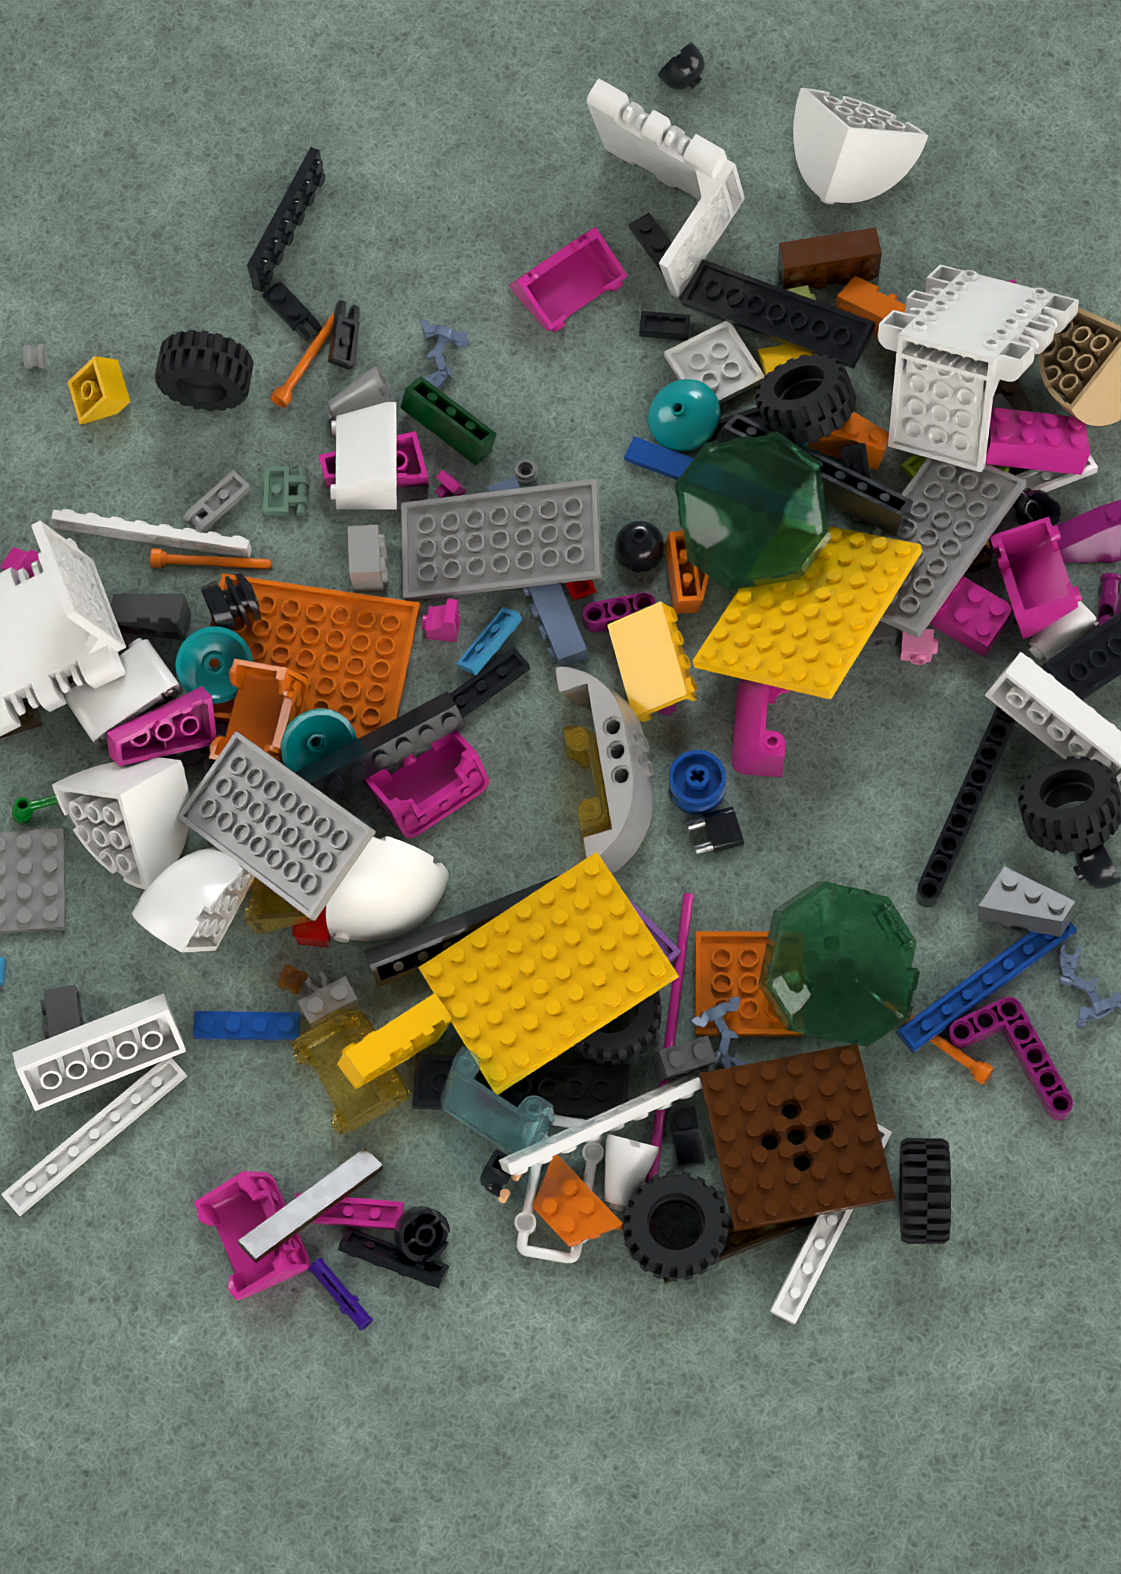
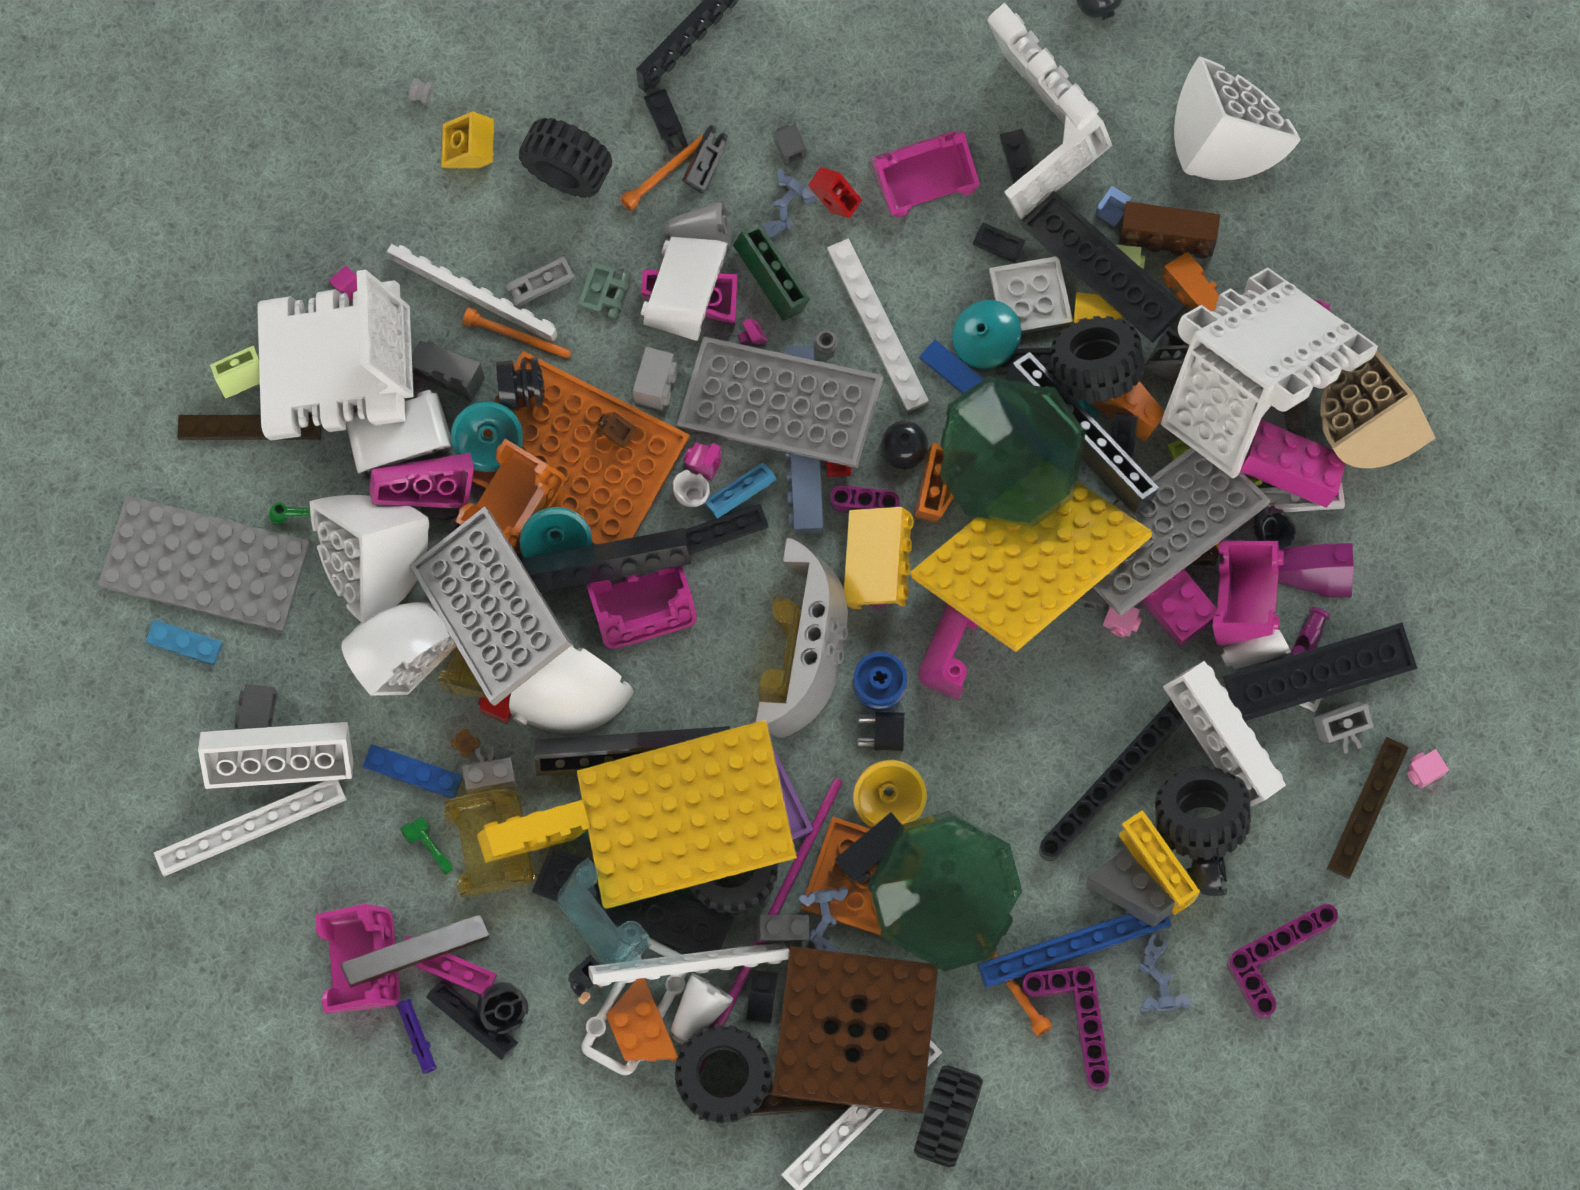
camera: 15 degrees right, 5 degrees up
none -> green brick [400,816,453,875]
none -> reddish brown bracket [595,412,637,448]
none -> white hair [673,470,710,507]
none -> dark grey brick [774,124,806,165]
none -> red brick [808,167,862,219]
none -> white plate [827,238,929,413]
none -> black brick [834,812,910,886]
none -> yellow dish [853,760,927,828]
none -> light blue panel [1095,186,1132,227]
none -> yellow panel [1118,810,1200,915]
none -> dark grey wedge [1145,327,1190,381]

